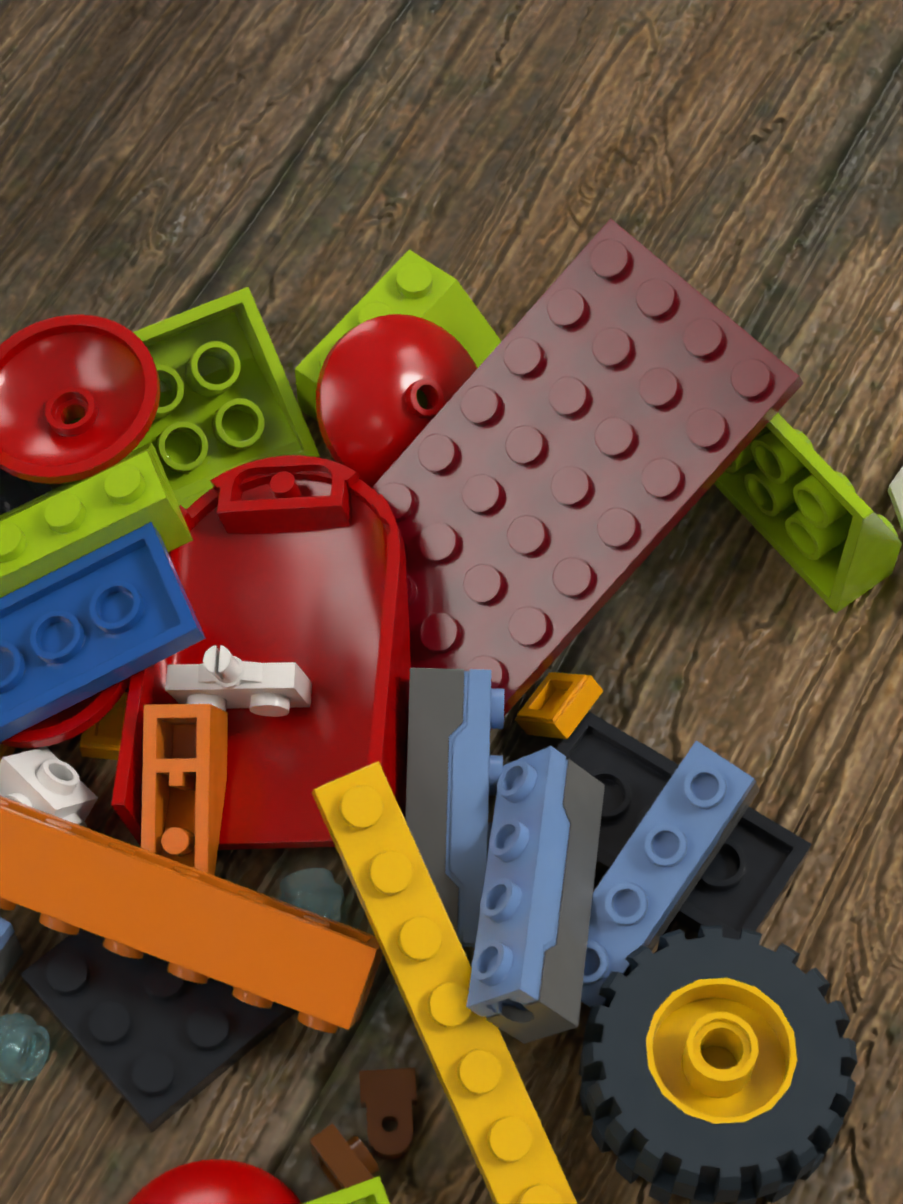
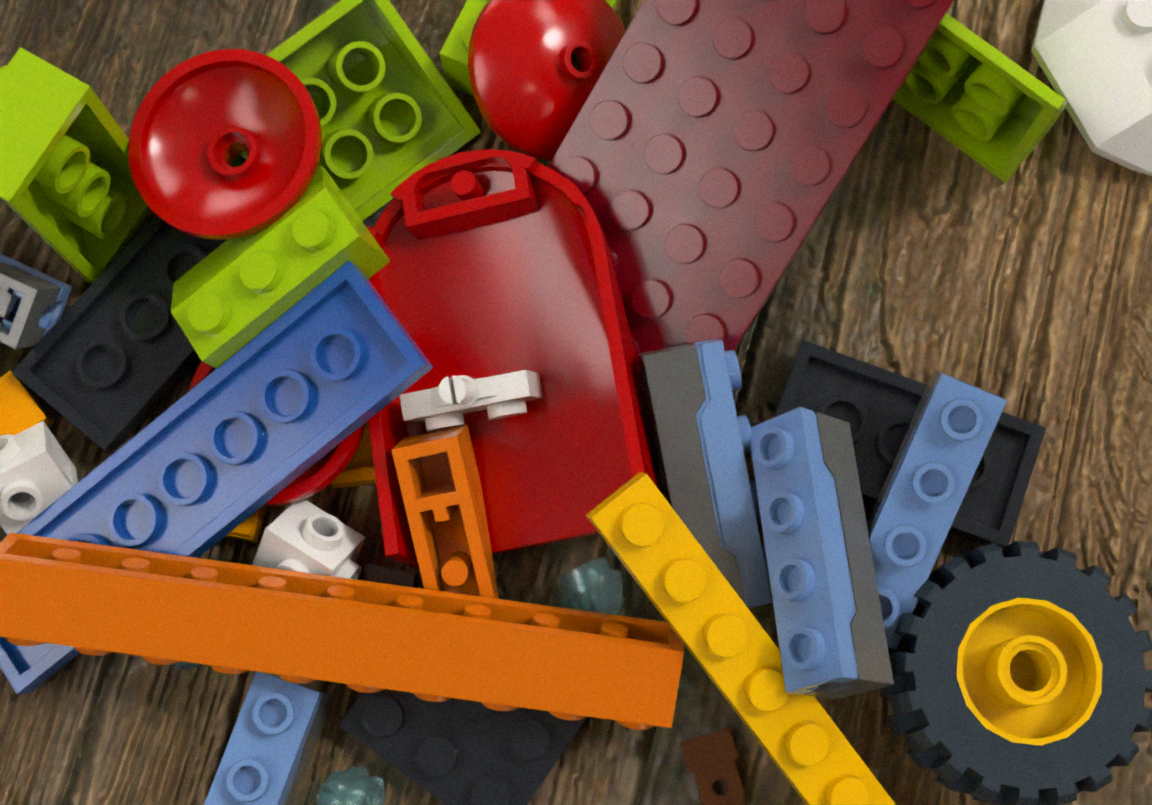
camera: 10 degrees left, 15 degrees up
light orange tile [515,672,603,739] -> none

